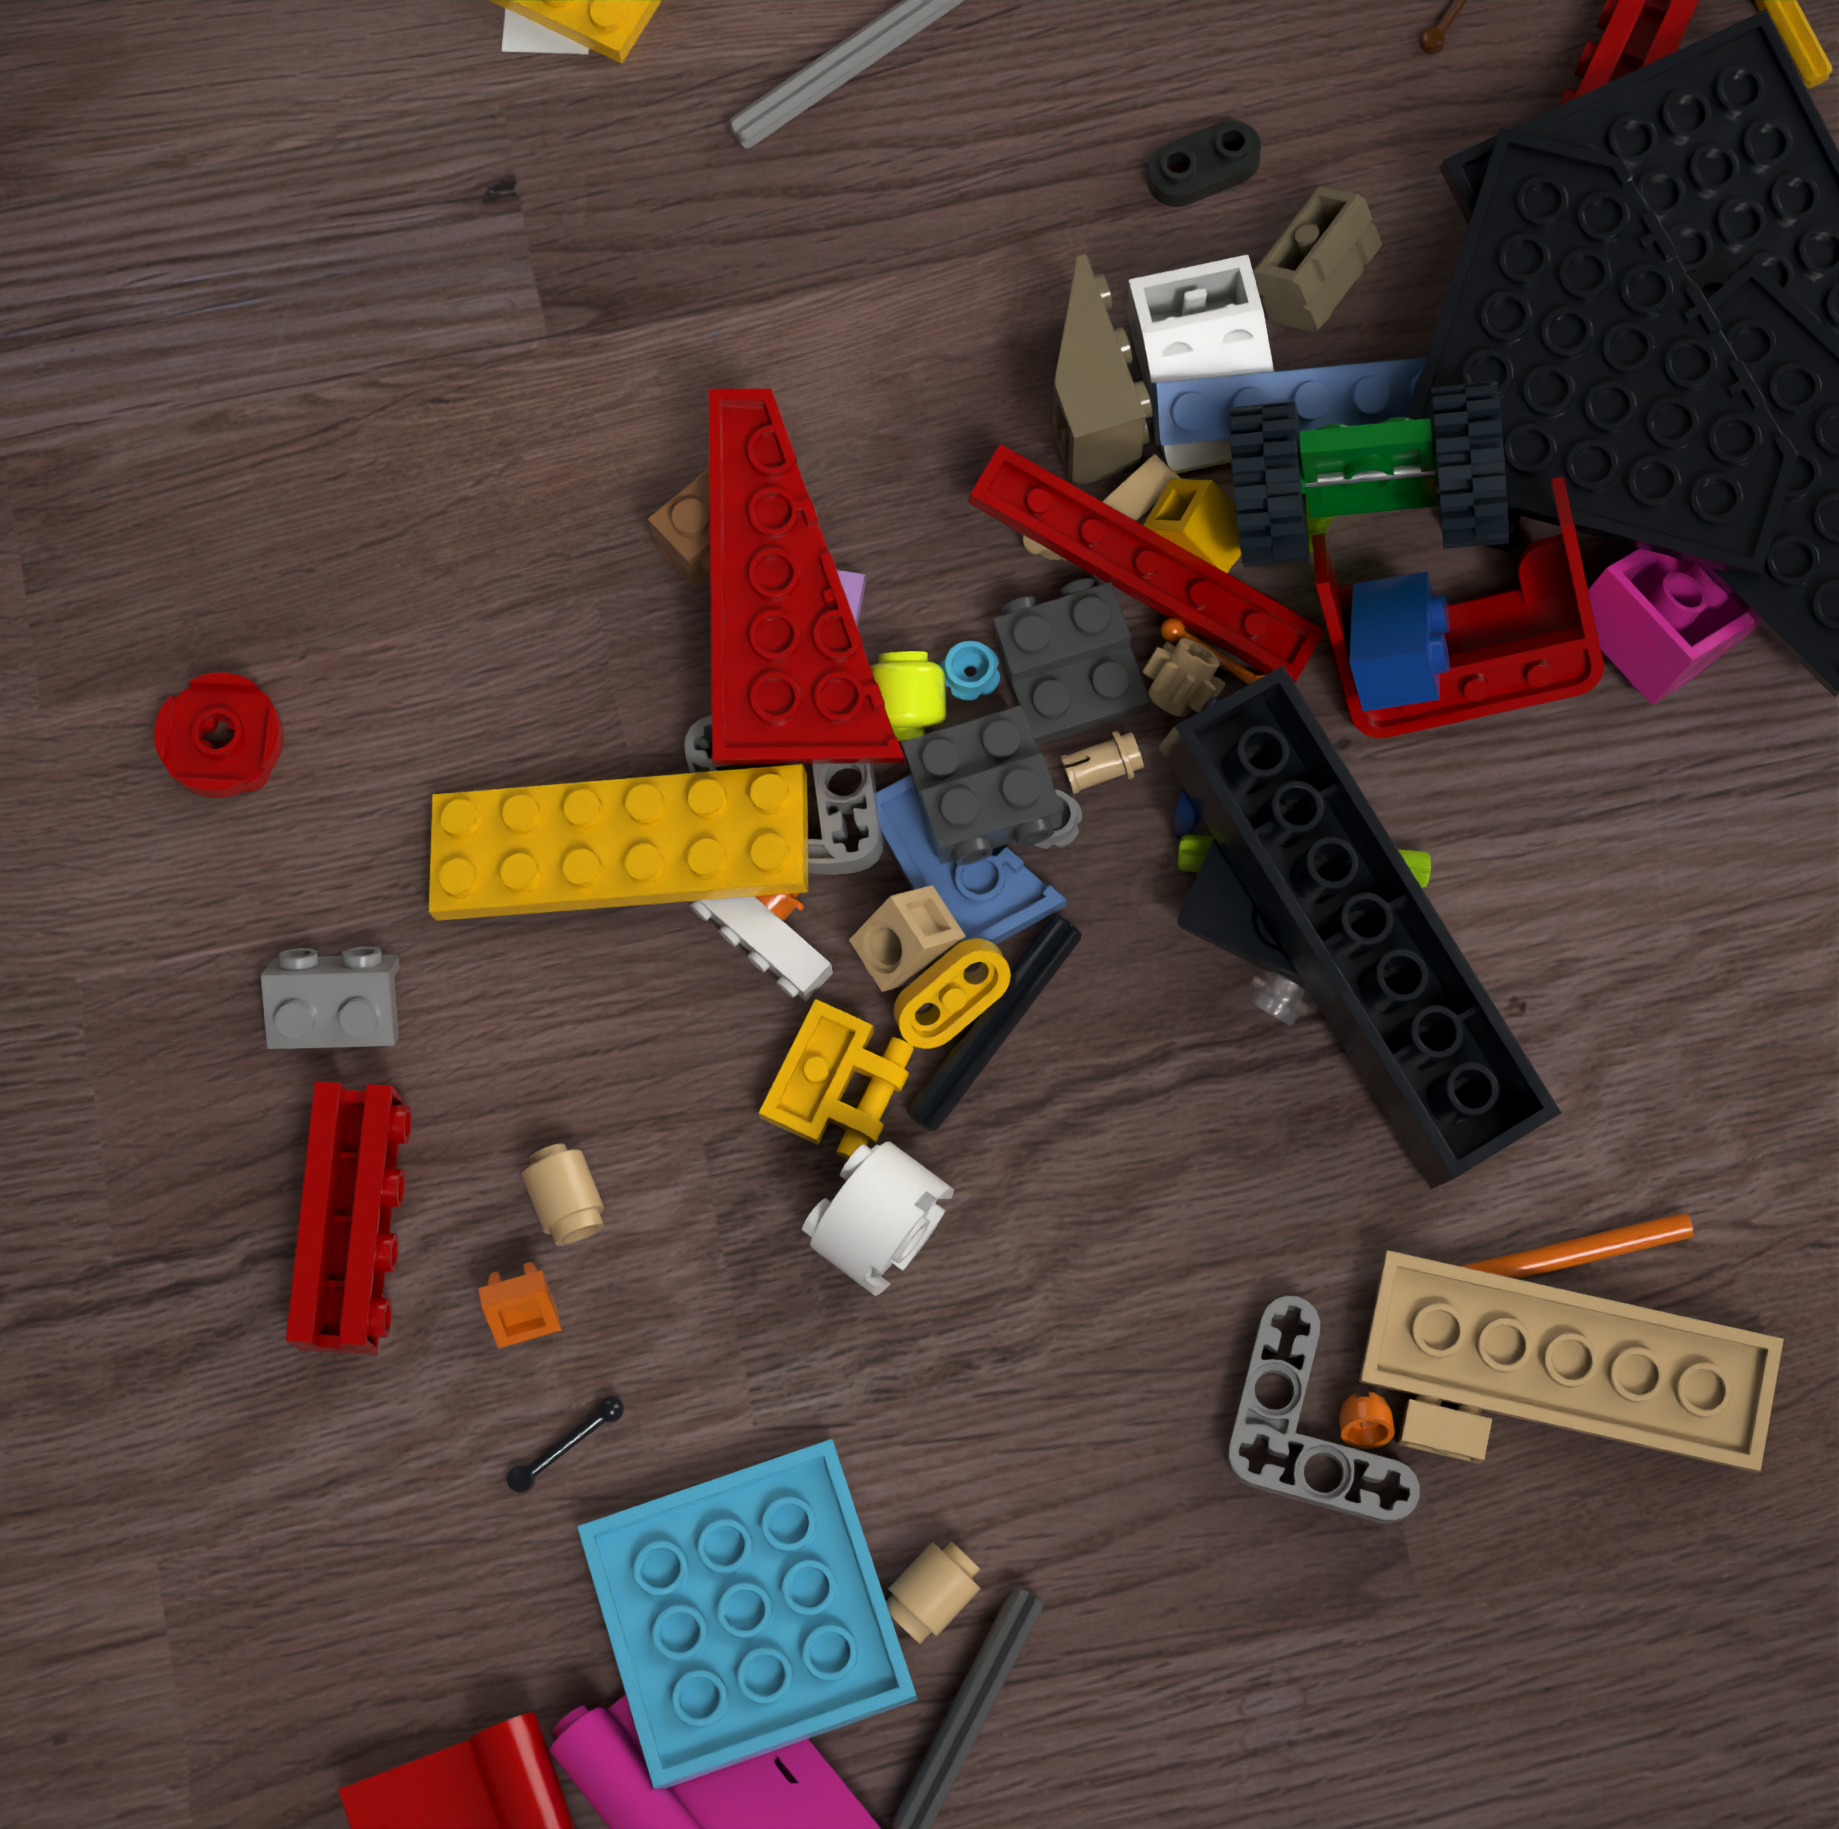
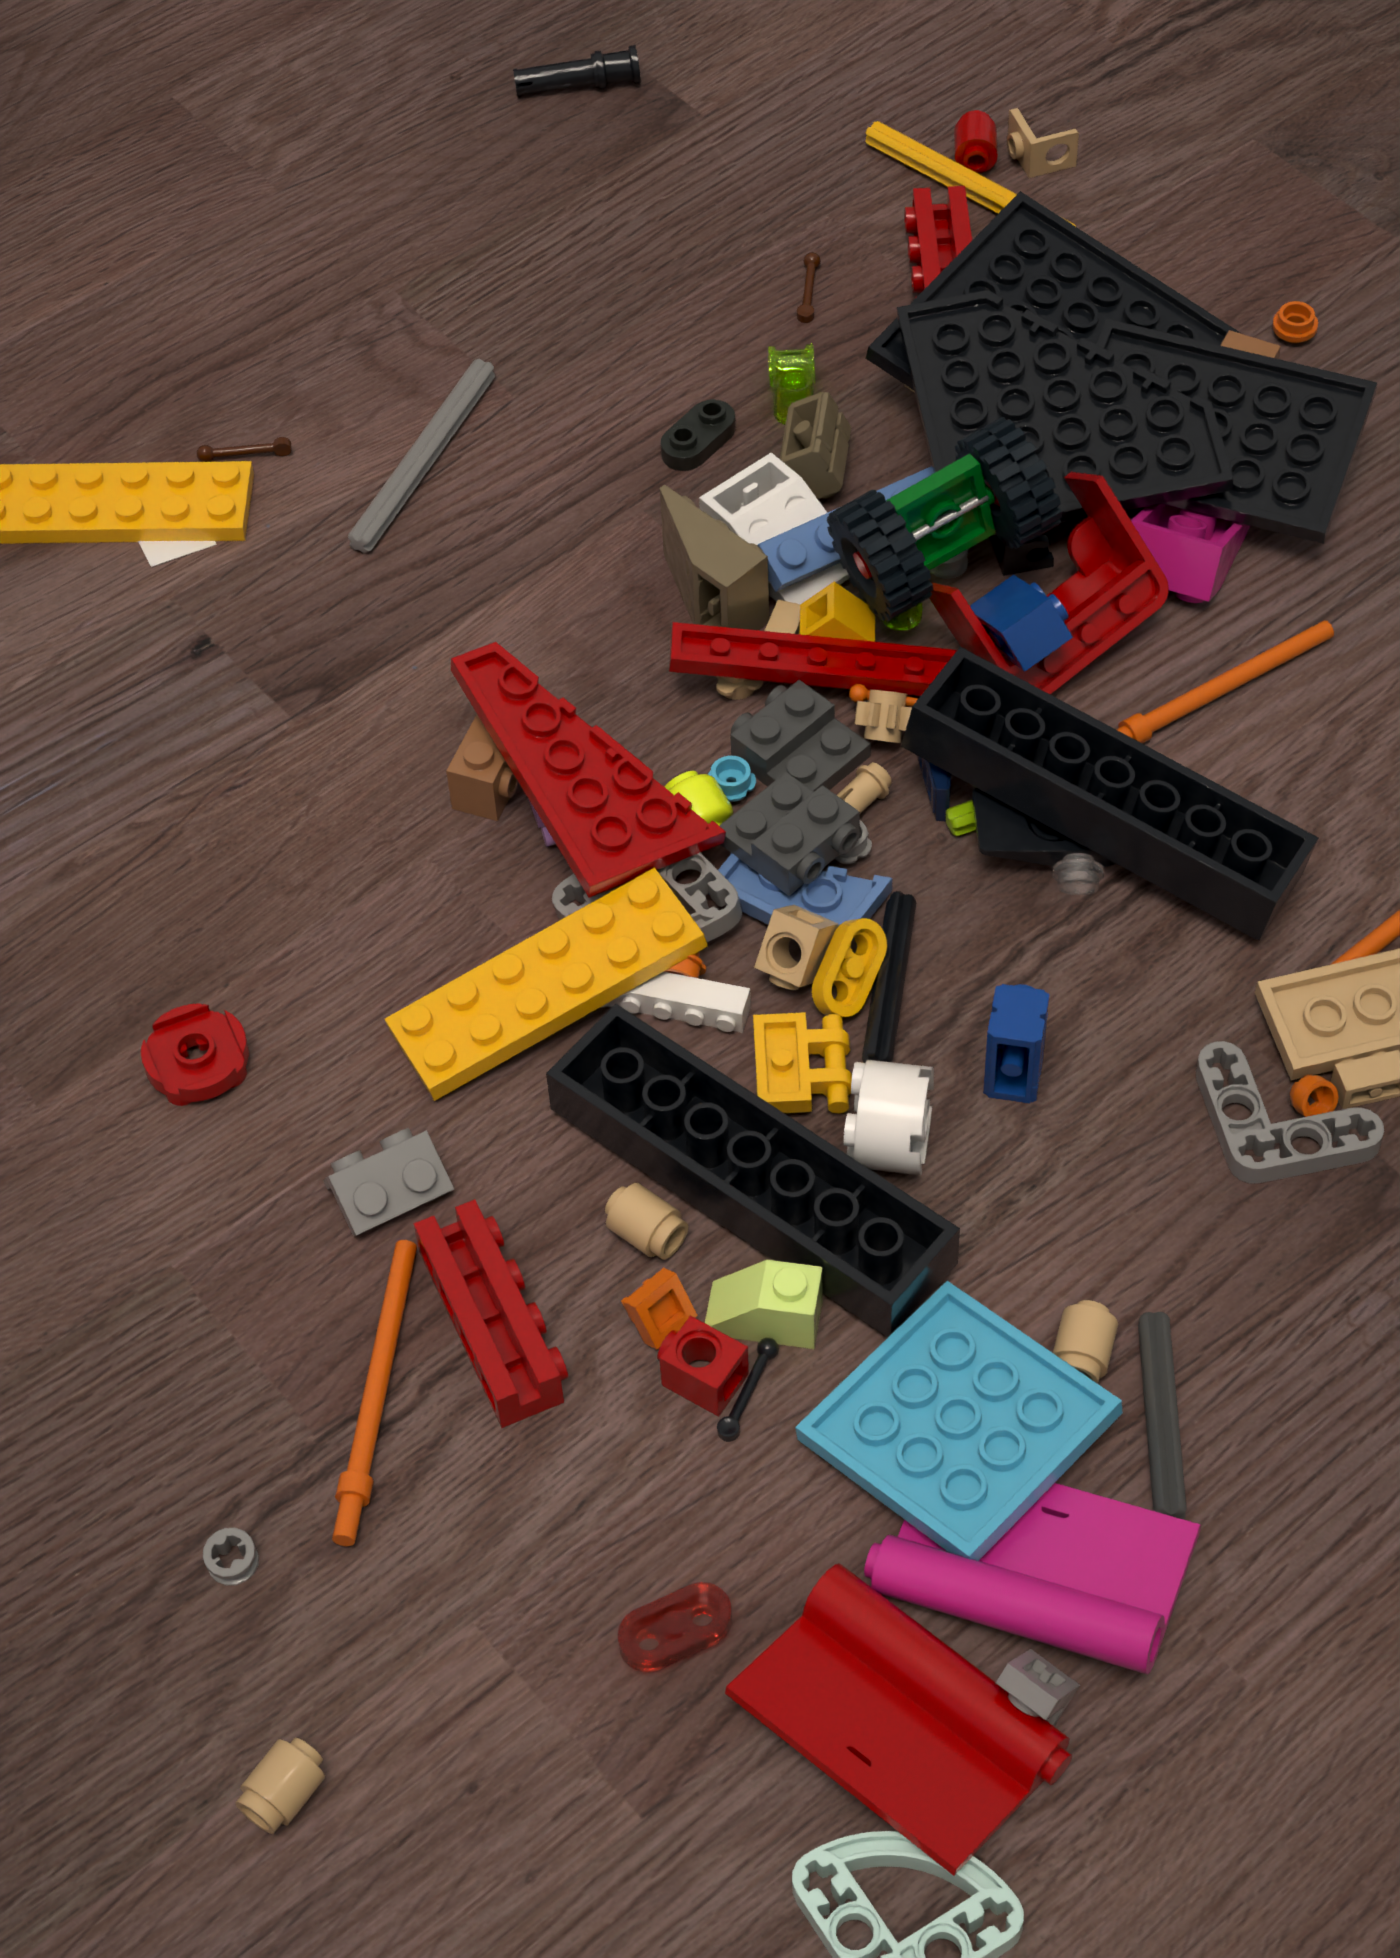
camera: 30 degrees left, 20 degrees down
none -> orange bar [332,1240,417,1546]
none -> black brick [546,1004,960,1337]
none -> clear red plate [618,1582,732,1672]
none -> red brick [657,1315,749,1417]
none -> yellowish green slope [705,1260,823,1349]
none -> clear neon green piece [768,344,815,425]
none -> blue brick [983,984,1050,1103]
none -> orange bar [1116,620,1334,744]

